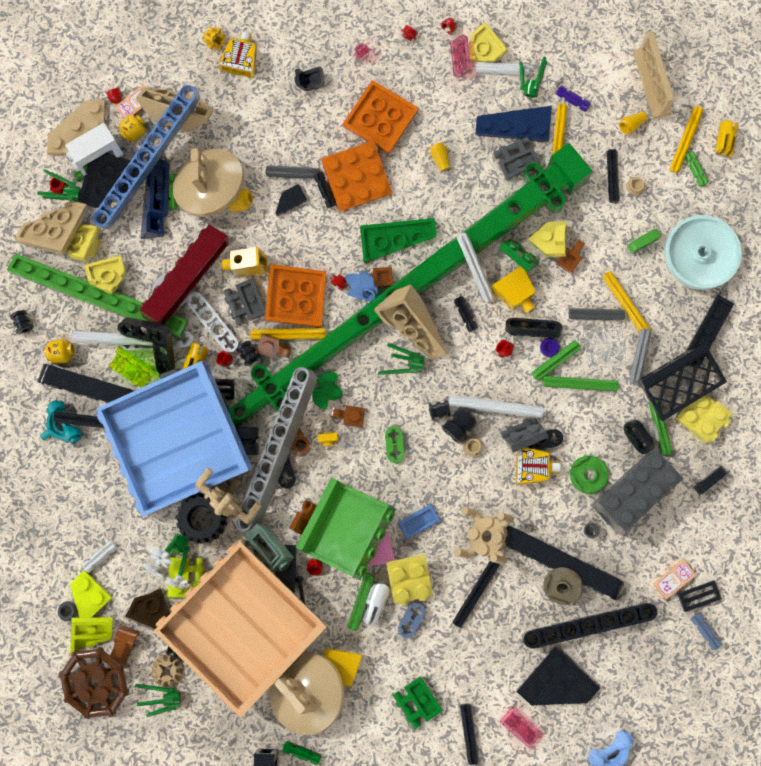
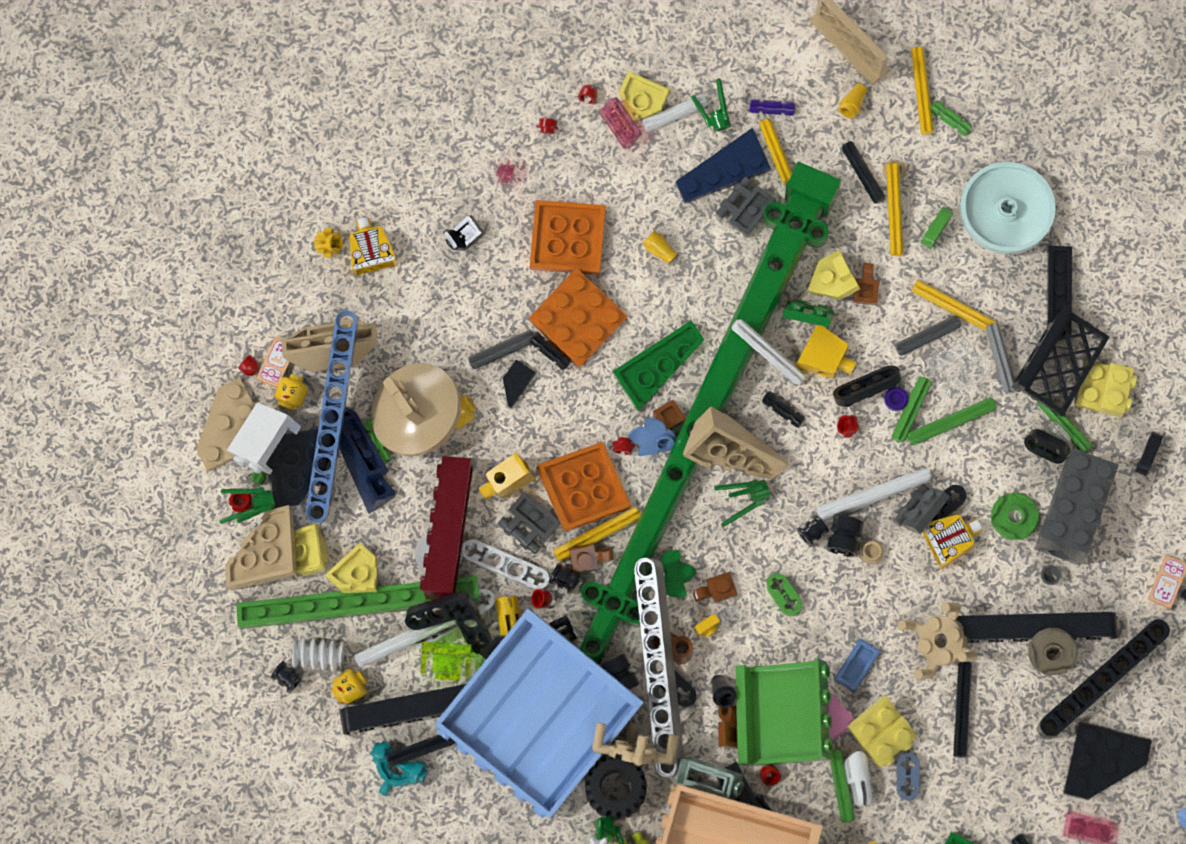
camera: 25 degrees left, 5 degrees down
yellow arm [715,120,739,157] -> none
none -> white piece [292,637,345,672]
none -> black cone [711,675,737,708]
none -> yellow axle [886,163,904,256]

